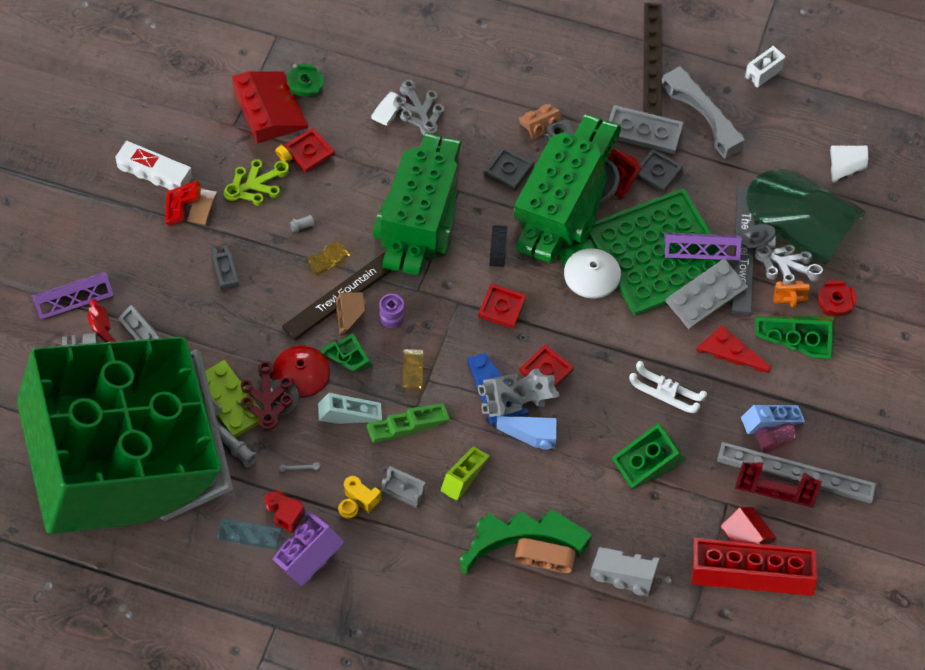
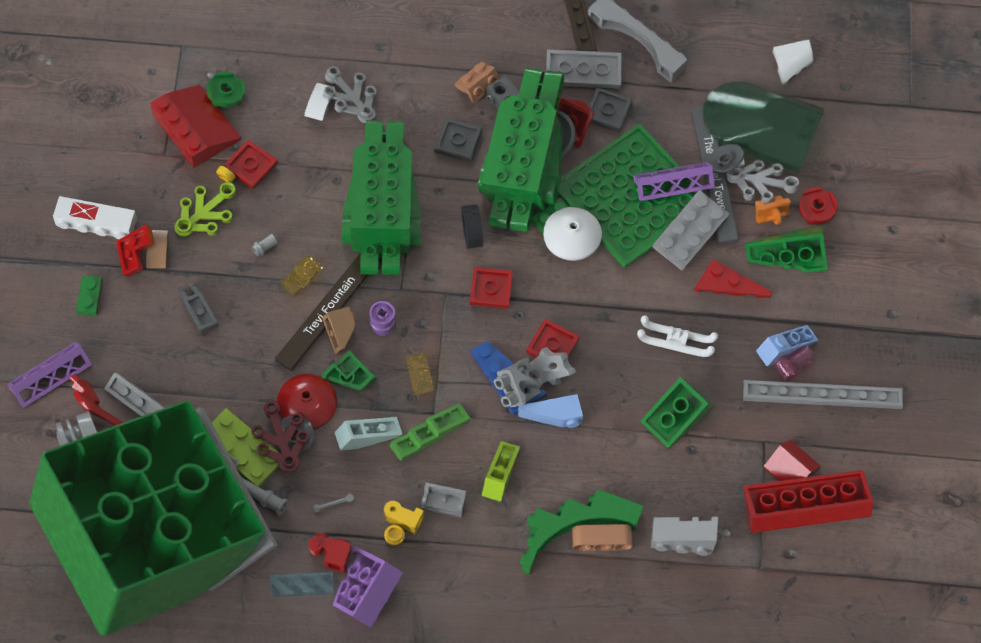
camera: 15 degrees left, 5 degrees up
dark red wedge [735,462,822,508] -> none
none -> green plate [76,276,103,316]

